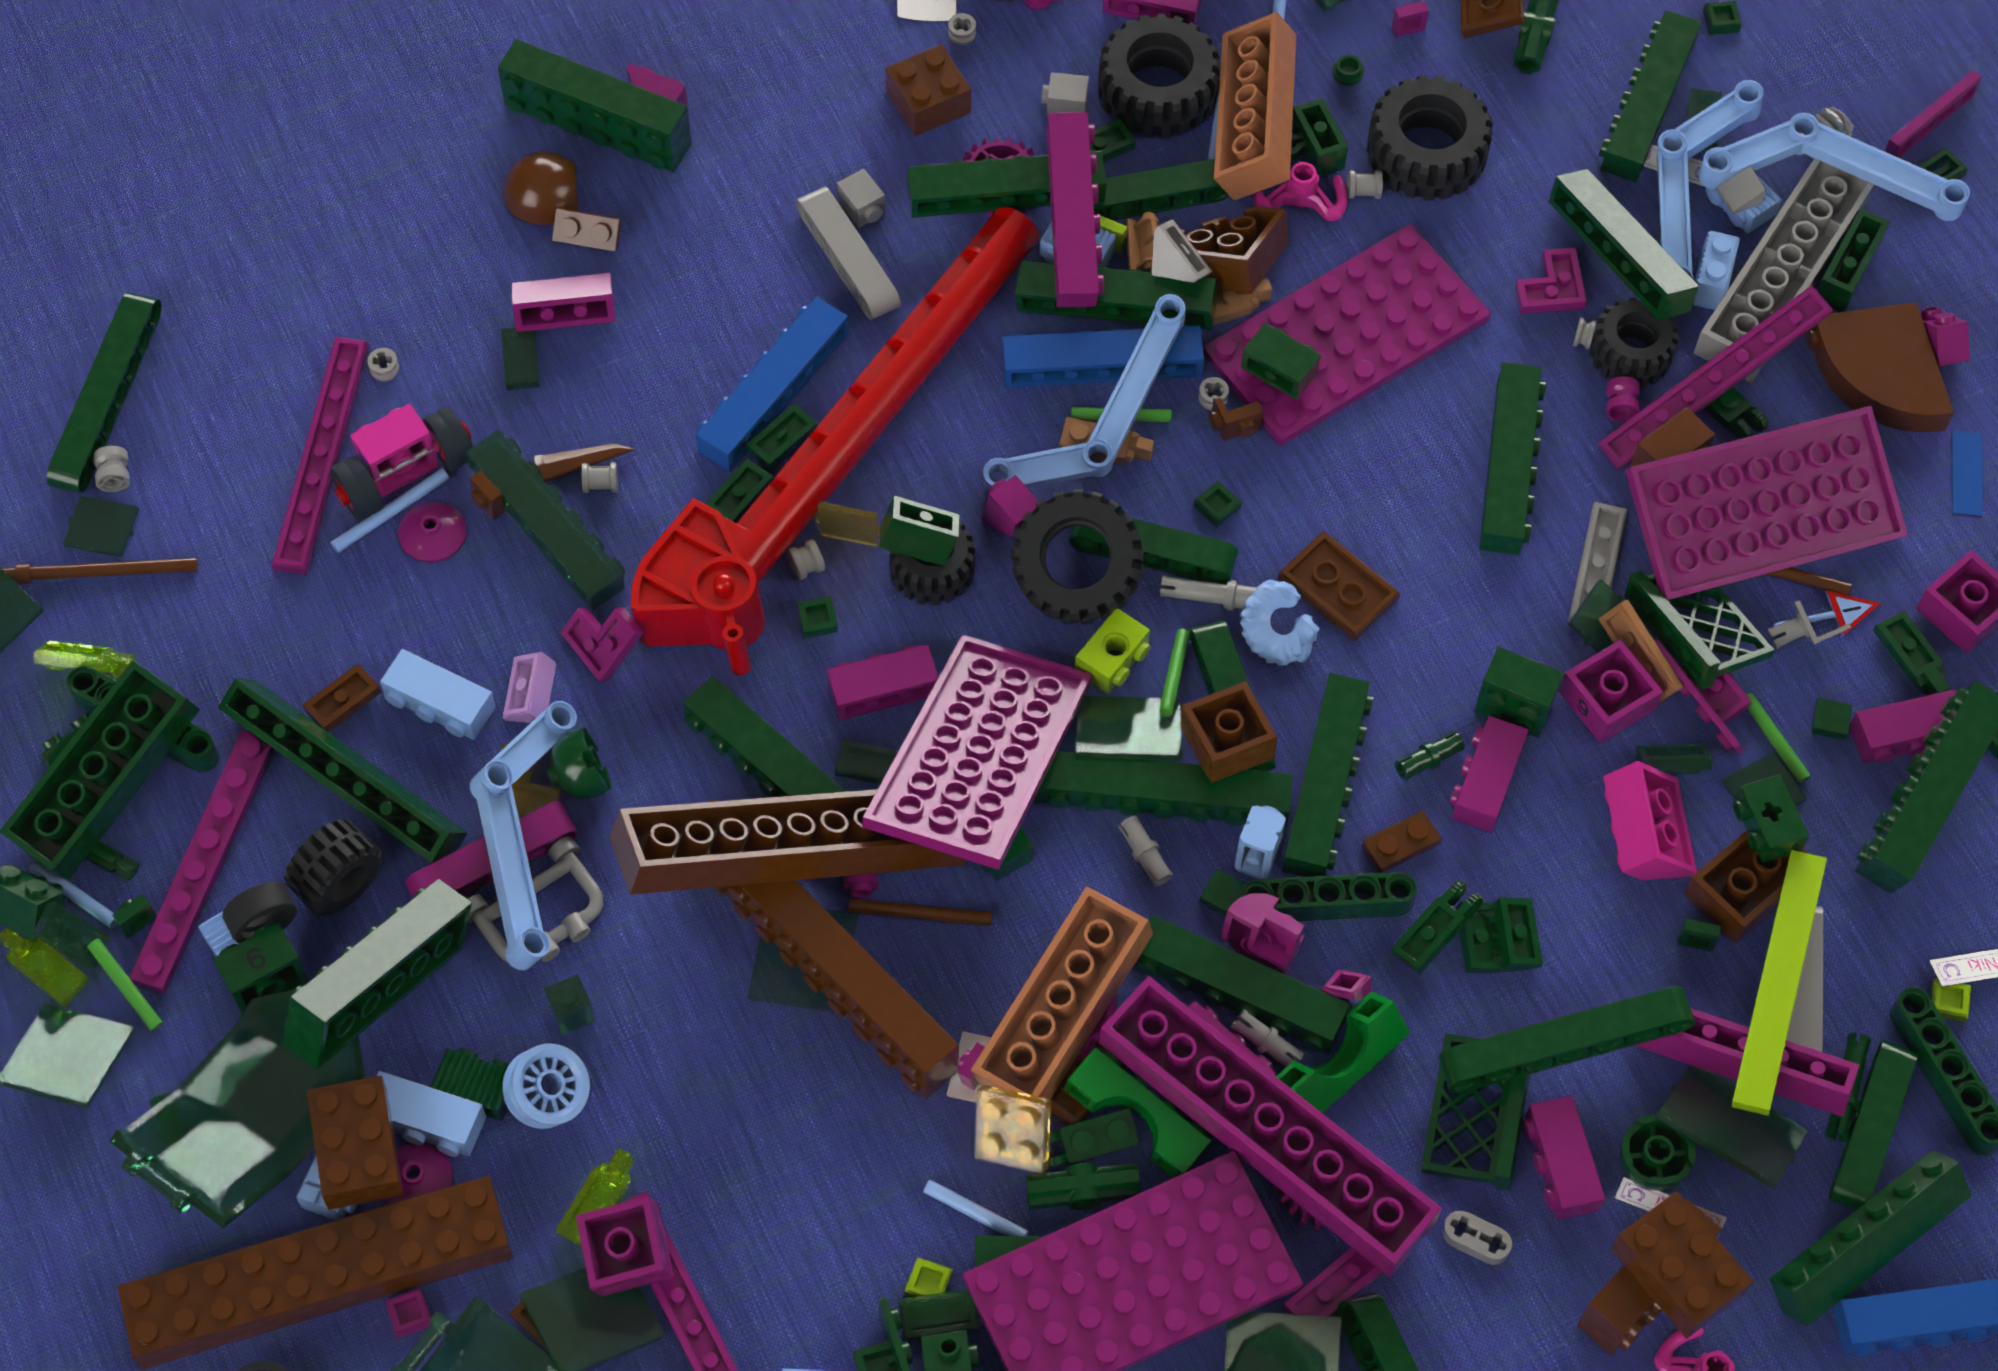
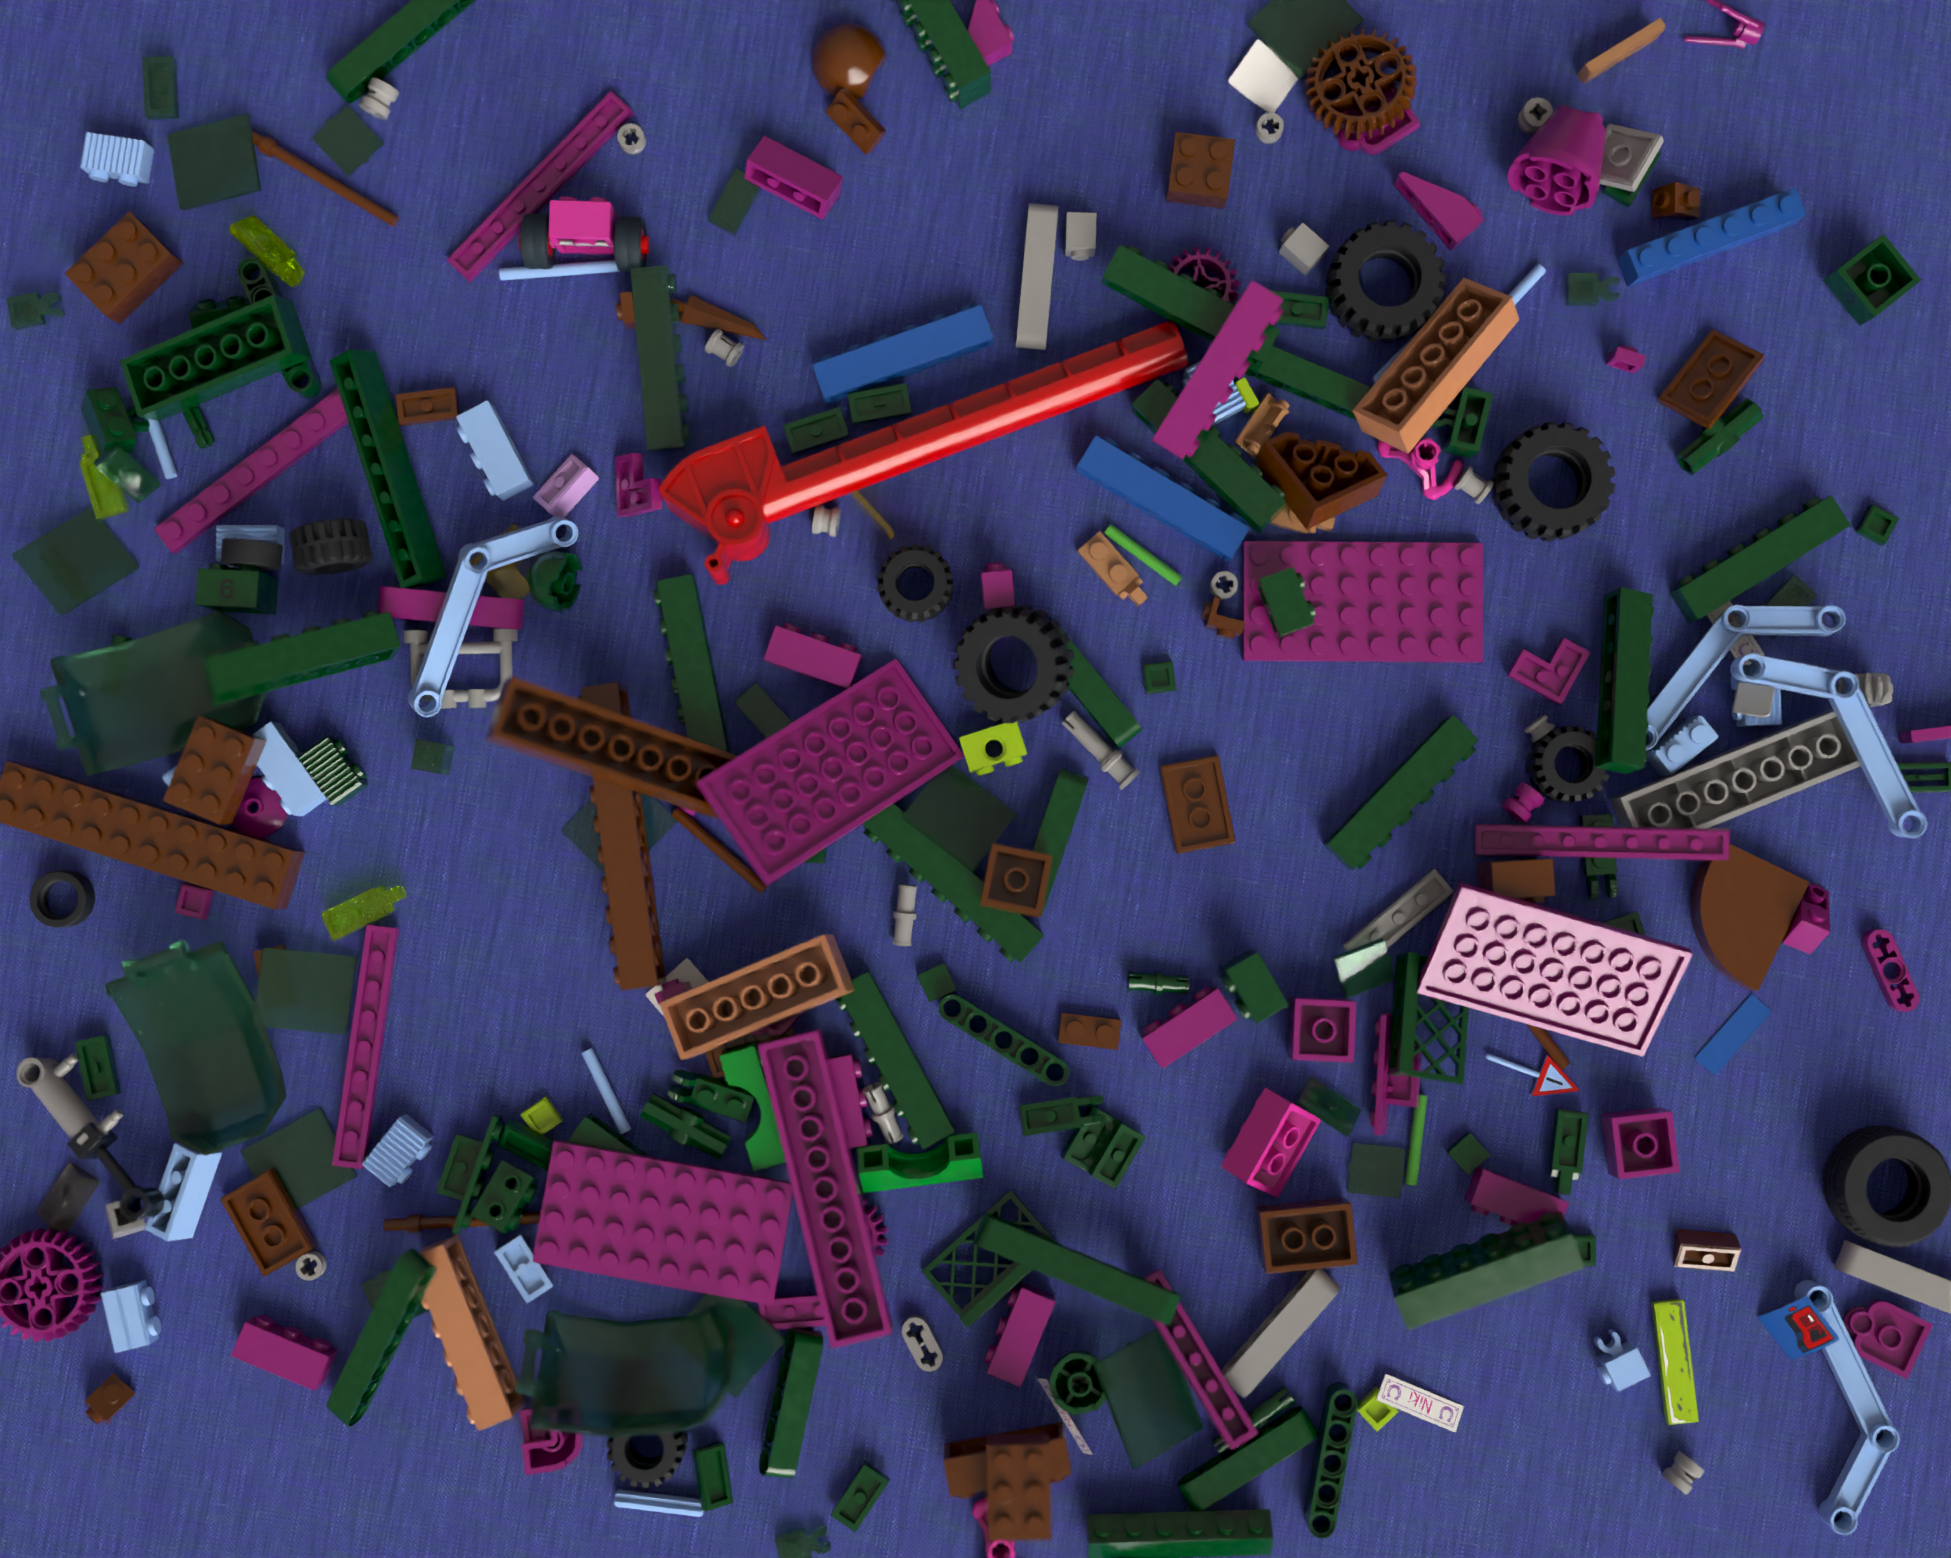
camera: 40 degrees right, 25 degrees up
bright green bar [87,938,163,1032] -> none
dark green plate [112,894,157,939] -> none
magenta dish [398,502,467,563] -> none
light blue wheel [502,1043,590,1129] -> none
magenta brick [576,1196,674,1297] -> none
dark green plate [797,596,838,639] -> none
dark green brick [879,496,959,566] -> none
clear yellow plate [975,1085,1051,1174] -> none
light blue piece [983,294,1185,491] -> none
light grey slope [1152,219,1212,283] -> none
bright green bar [1159,628,1190,717] -> none
magenta brick [1222,893,1305,975] -> none
light blue brick [1234,805,1286,879] -> none
light blue piece [1240,579,1319,666] -> none
dark green brick [1282,672,1374,877] -> none
magenta slope [1322,969,1372,1000] -> none
dark green plate [1332,55,1364,86] -> none
medium nougat tile [1599,599,1683,704] -> none
dark green tile [1677,918,1721,952] -> none
lime tile [1731,850,1827,1116] -> none
dark green brick [1733,774,1810,863] -> none
light grey bracket [1768,600,1852,649] -> none
dark green brick [1818,208,1891,312] -> none

